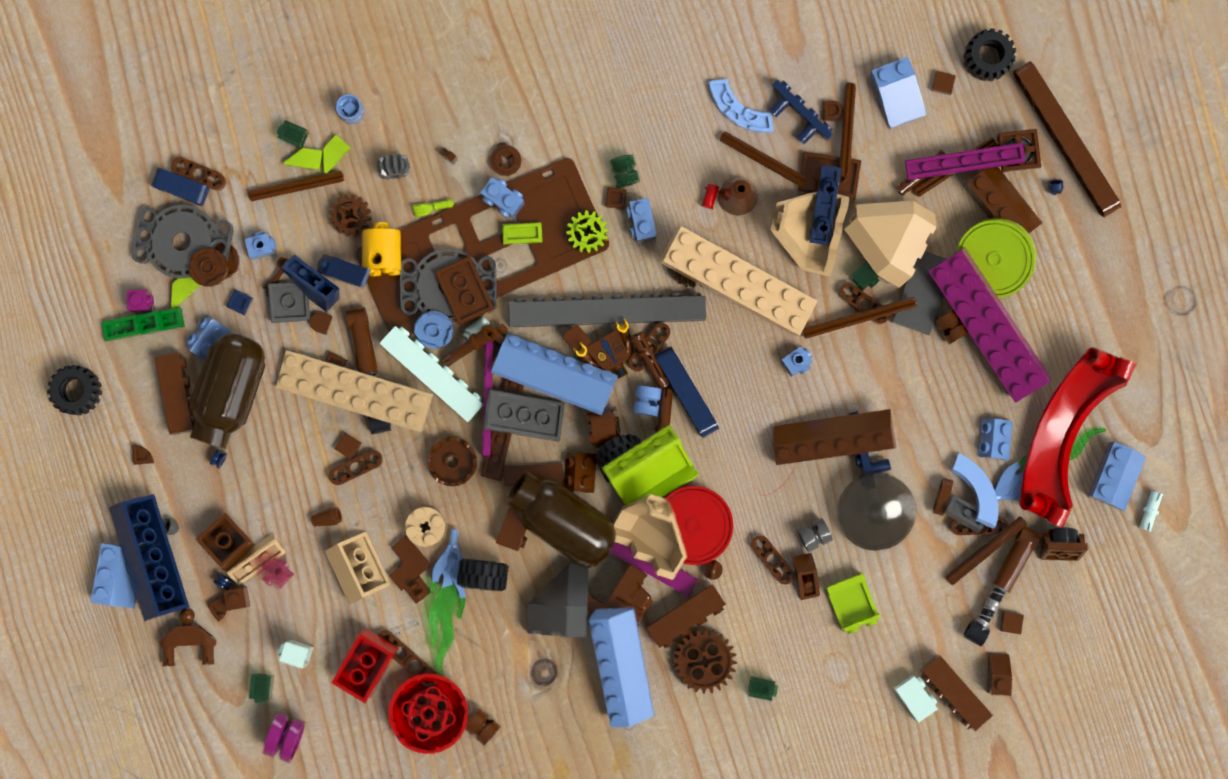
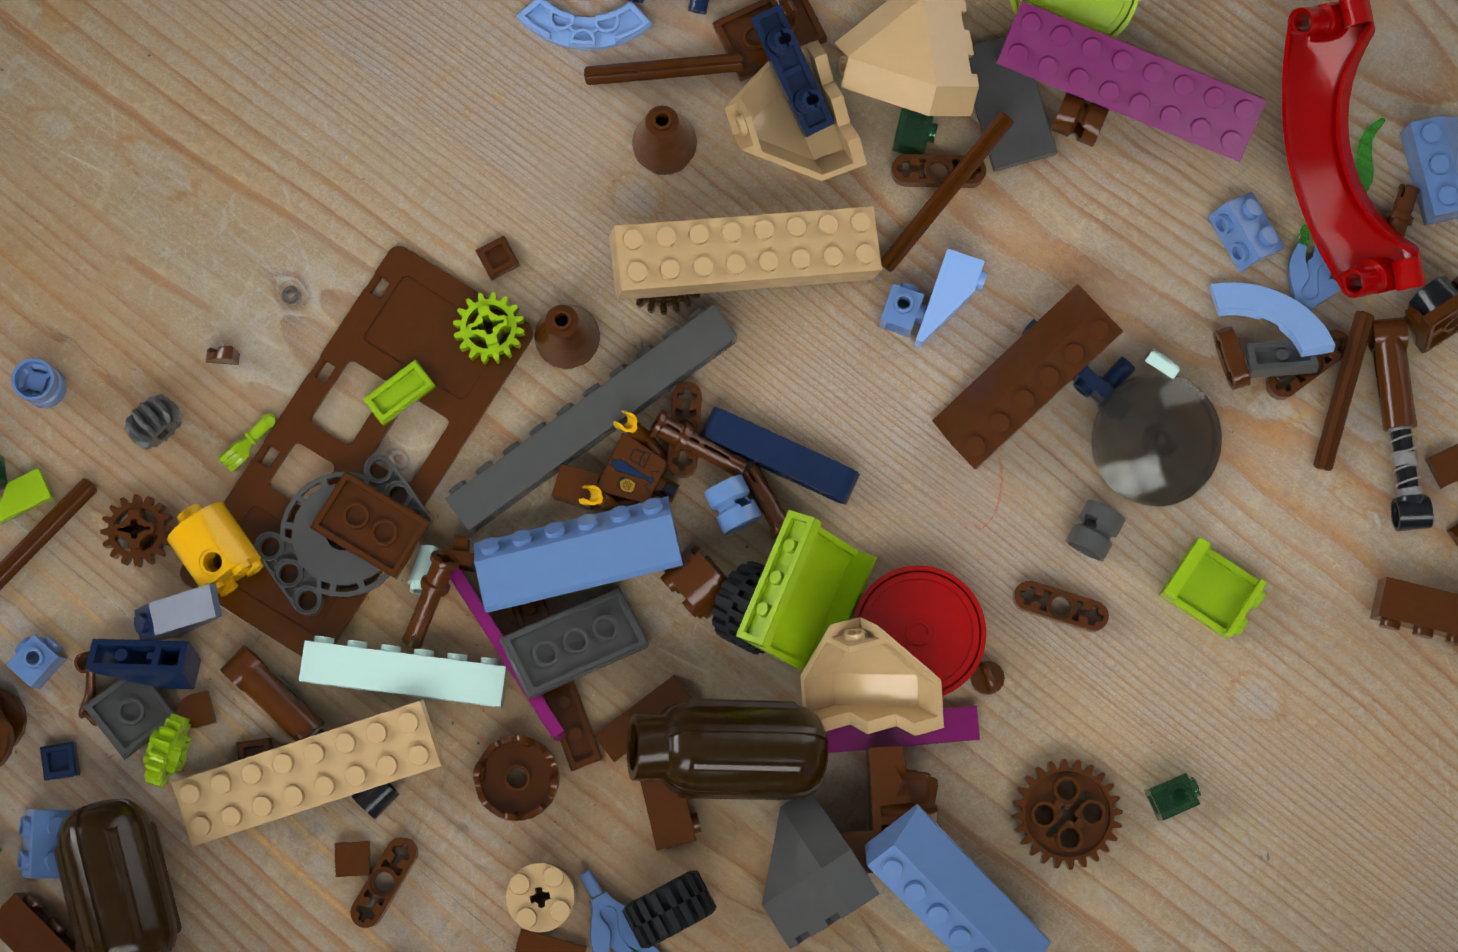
camera: 30 degrees left, 5 degrees down
lime tile [323,135,351,174] -> none
medium blue tile [414,311,454,349] -> none
medium blue brick [481,178,525,219] -> none
reddish brown gear [490,145,521,176] -> none
reddish brown bracket [563,452,597,493] -> none
clear green wheel [609,154,640,188] -> none
medium blue brick [626,198,657,243] -> none
reddish brown brick [646,584,726,648] -> none
red pin [701,184,720,209] -> none
reddish brown slope [792,553,820,600] -> none
light aqua brick [893,675,938,723] -> none
none -> lime gear [143,713,192,788]
none -> reddish brown cone [535,304,600,370]
none -> light blue slope [914,248,988,348]
none -> light aqua tile [1145,348,1180,379]
none -> reddish brown pin [1386,184,1420,237]

